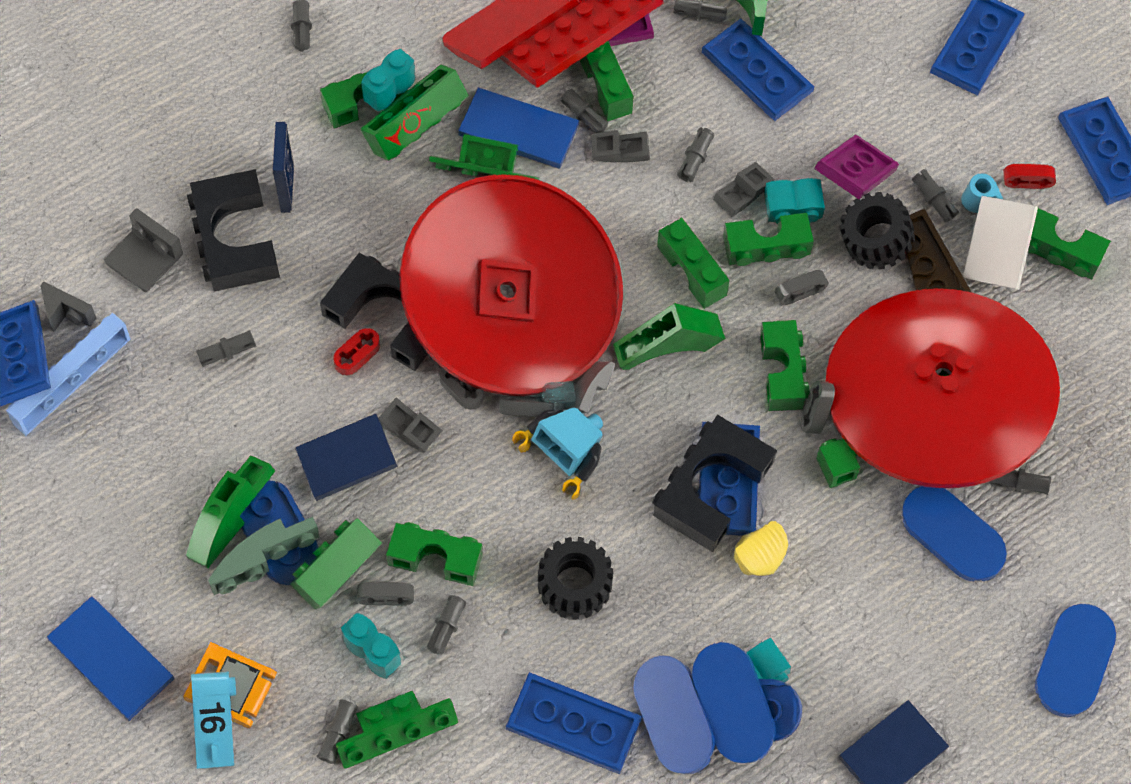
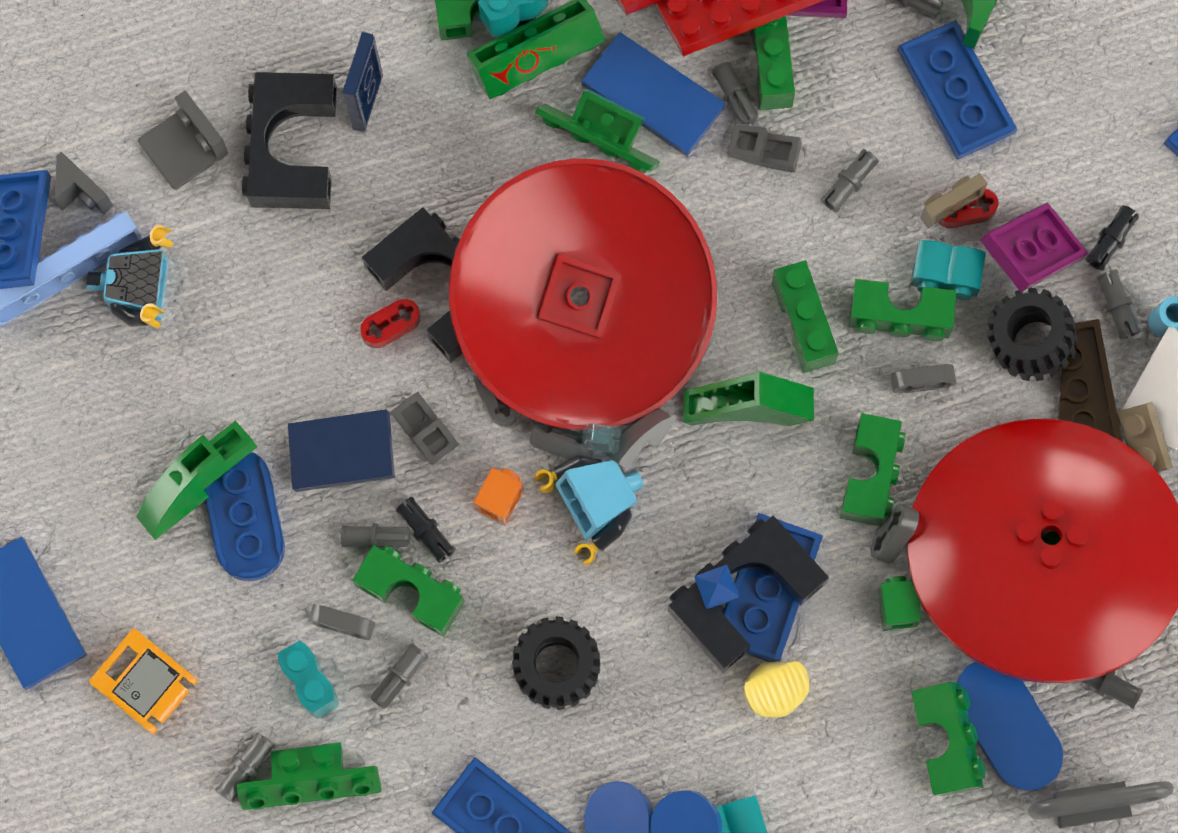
camera: 20 degrees right, 10 degrees up
medium azure door [191,671,236,769] -> none
dark grey pin [196,330,257,367] -> none
sand green slope [208,517,320,595] -> none
green brick [290,518,382,609] -> none
dark grey slope [713,162,775,217] -> none
none -> torso [87,225,173,329]
none -> dark grey axle [341,523,411,547]
none -> black pin [396,497,455,563]
none -> orange brick [473,467,524,525]
none -> blue slope [694,564,739,610]
none -> green arch [911,682,986,796]
none -> dark tan plate [920,173,988,228]
none -> red beam [938,189,999,228]
none -> dark grey bar [1028,781,1174,829]
none -> black pin [1085,205,1139,271]
none -> dark tan plate [1117,401,1173,472]

